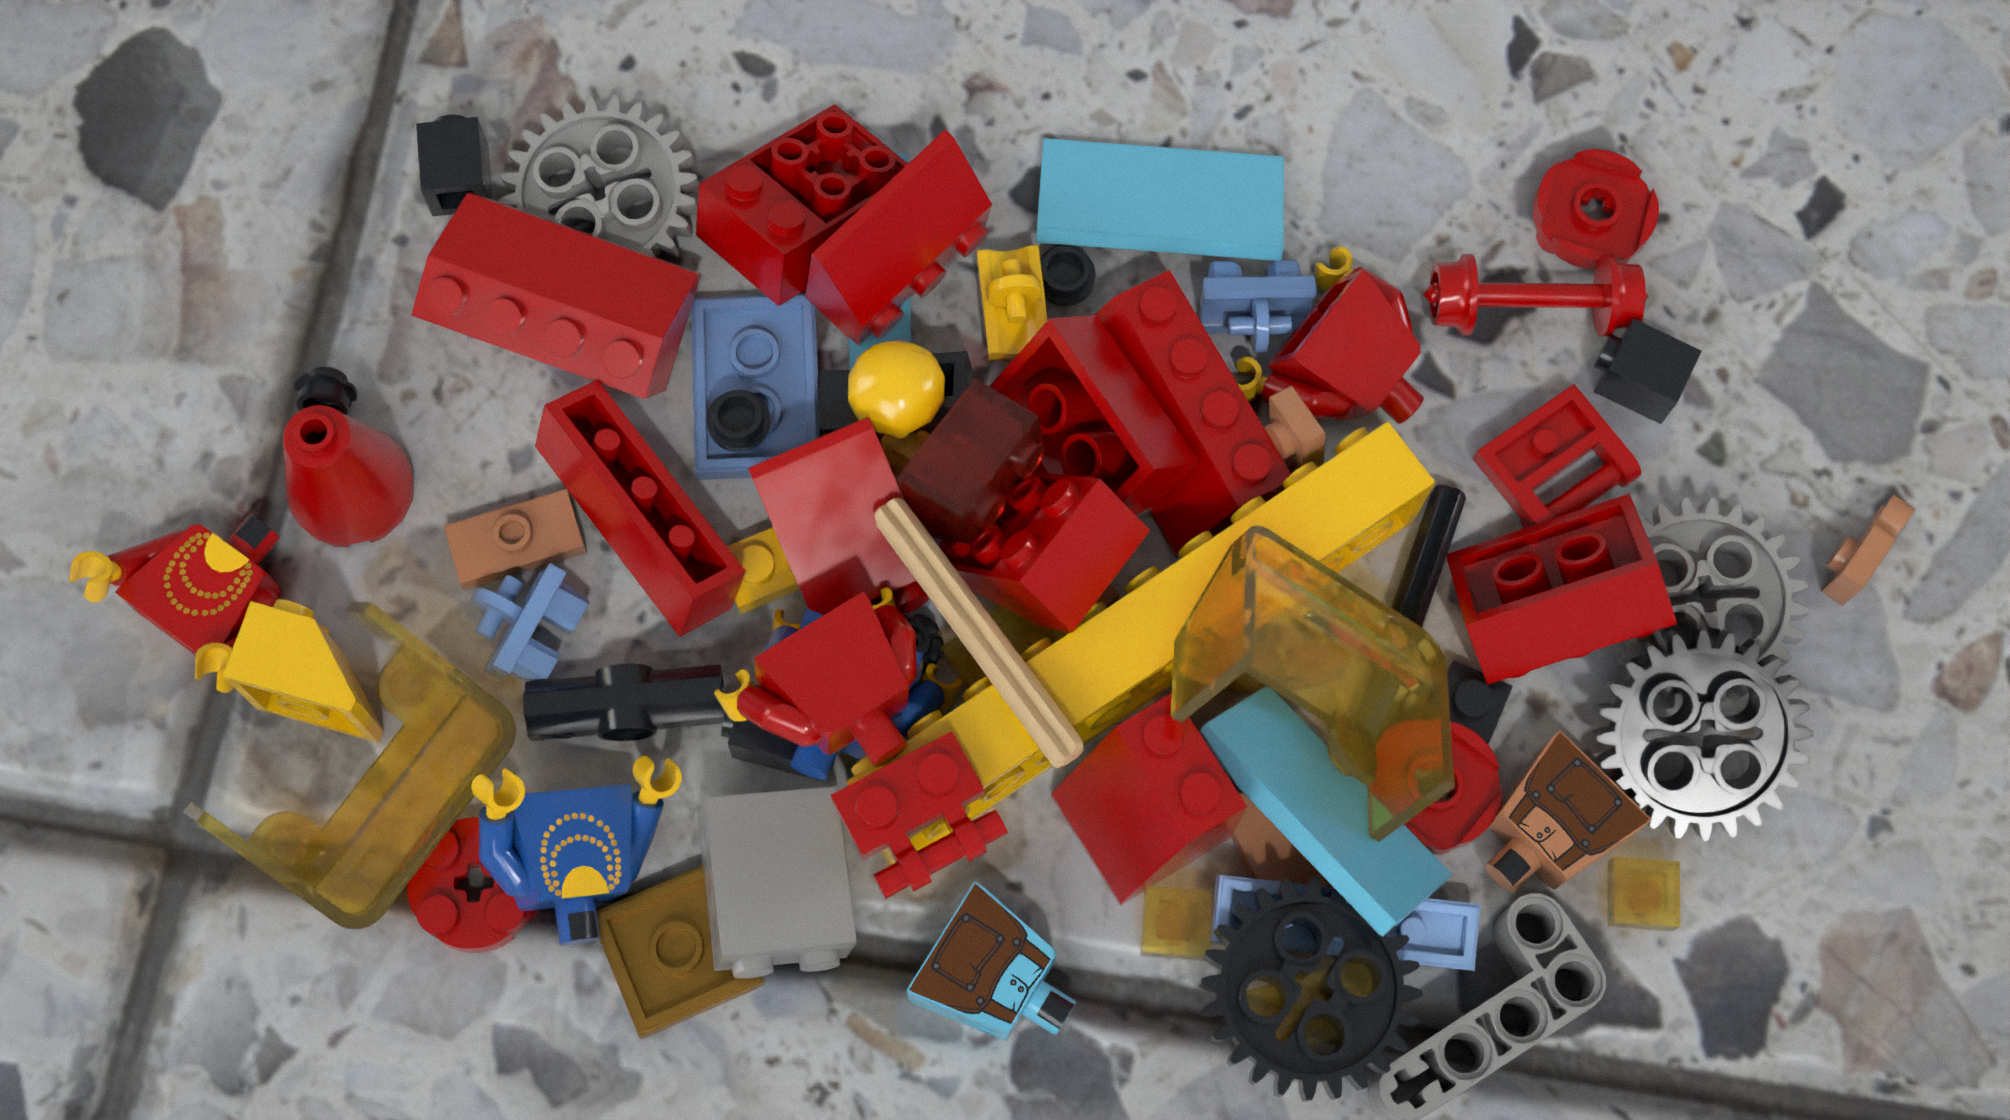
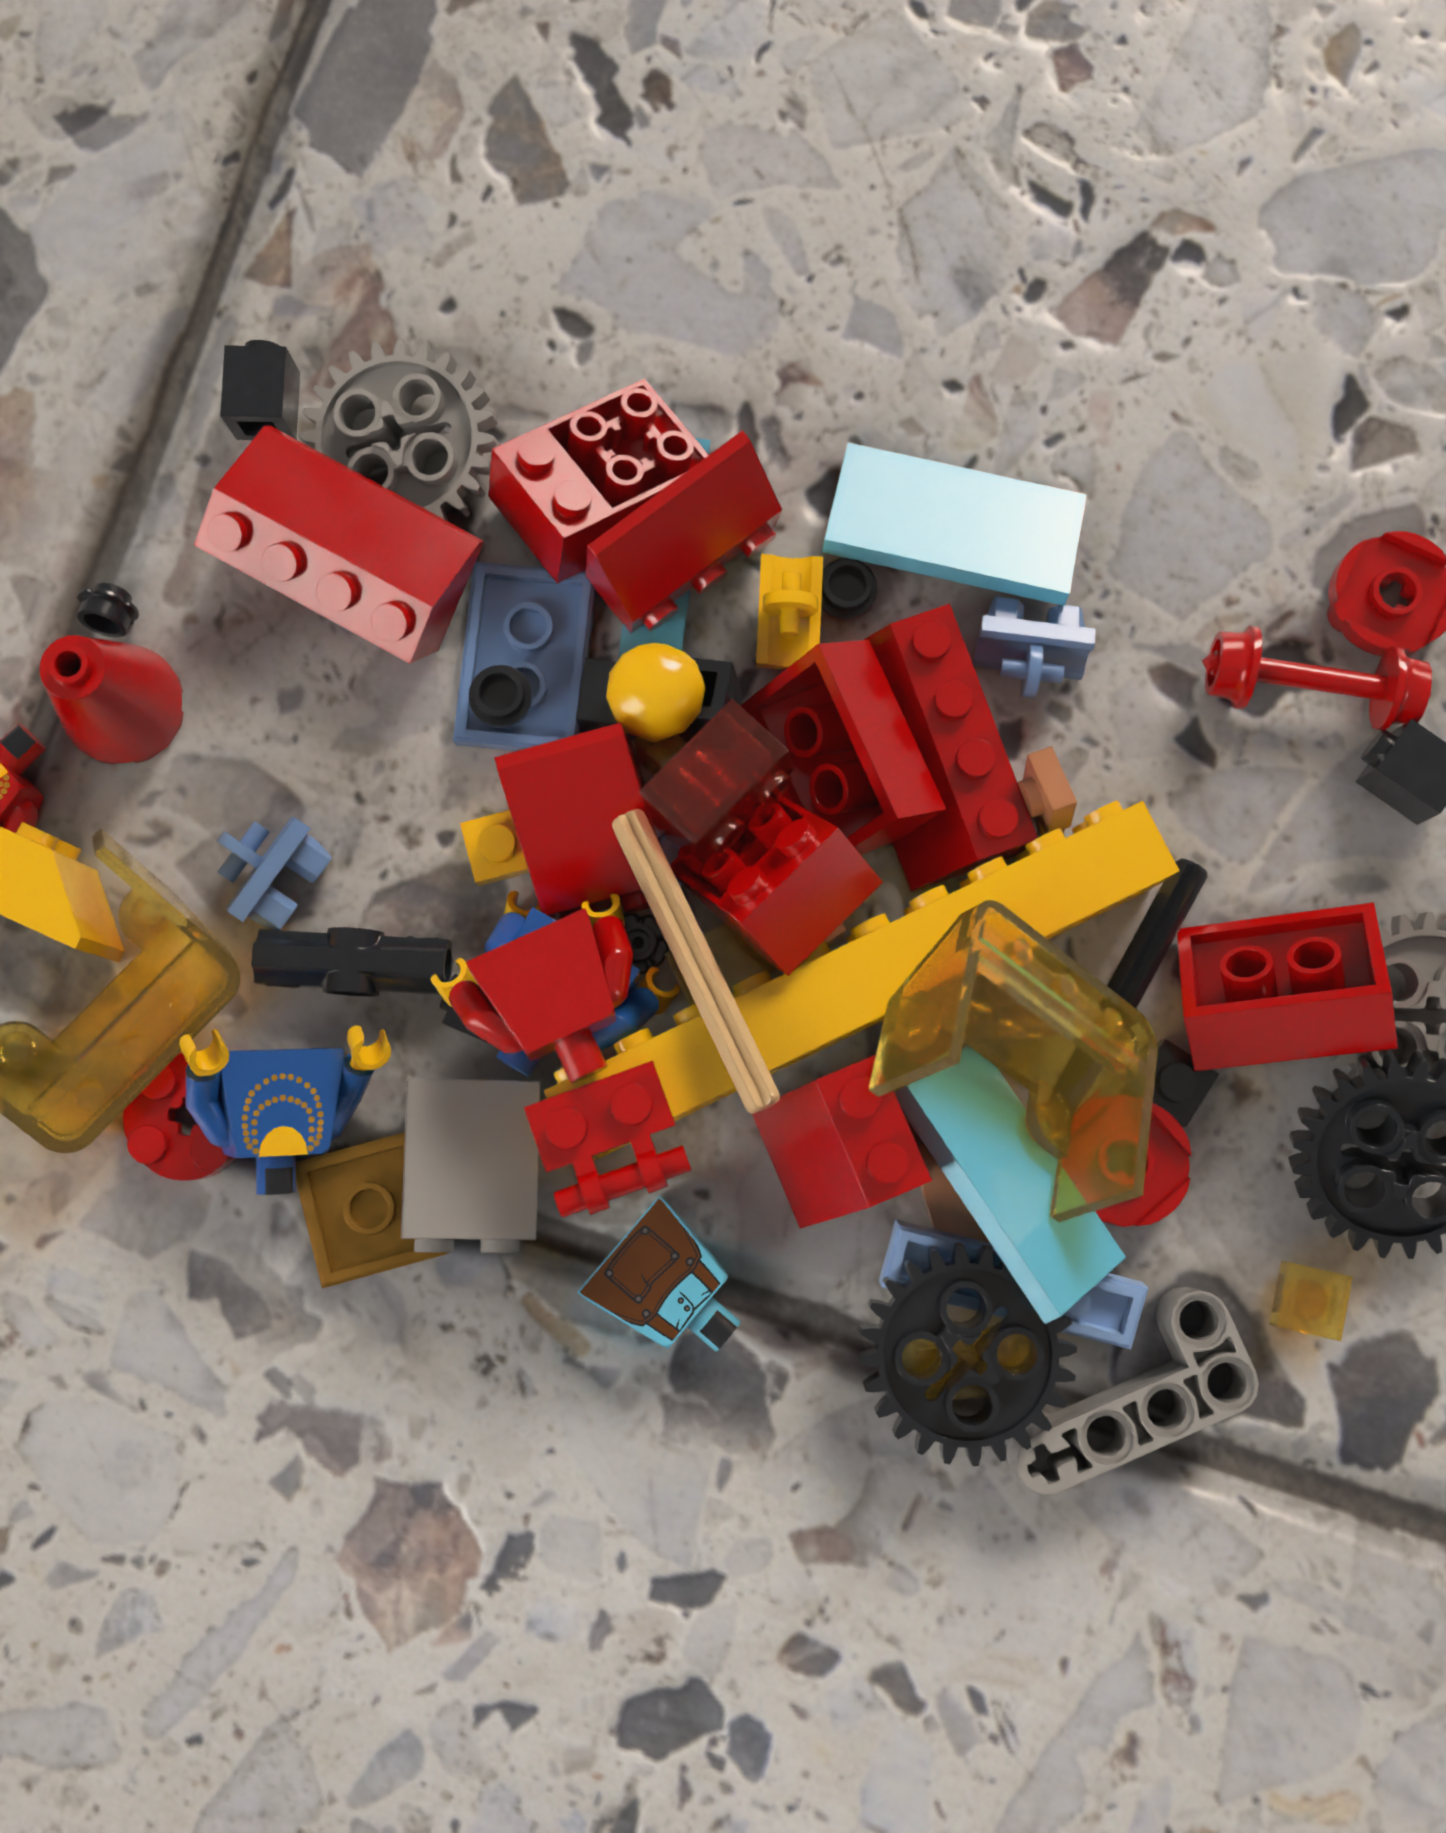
camera: 15 degrees right, 10 degrees up
nougat plate [444,489,587,590] -> none
red brick [535,379,746,637] -> none
clear yellow plate [1140,886,1212,961] -> none
red torso [1236,246,1424,424] -> none
red plate [1472,384,1642,528] -> none
torso [1485,730,1652,893] -> none

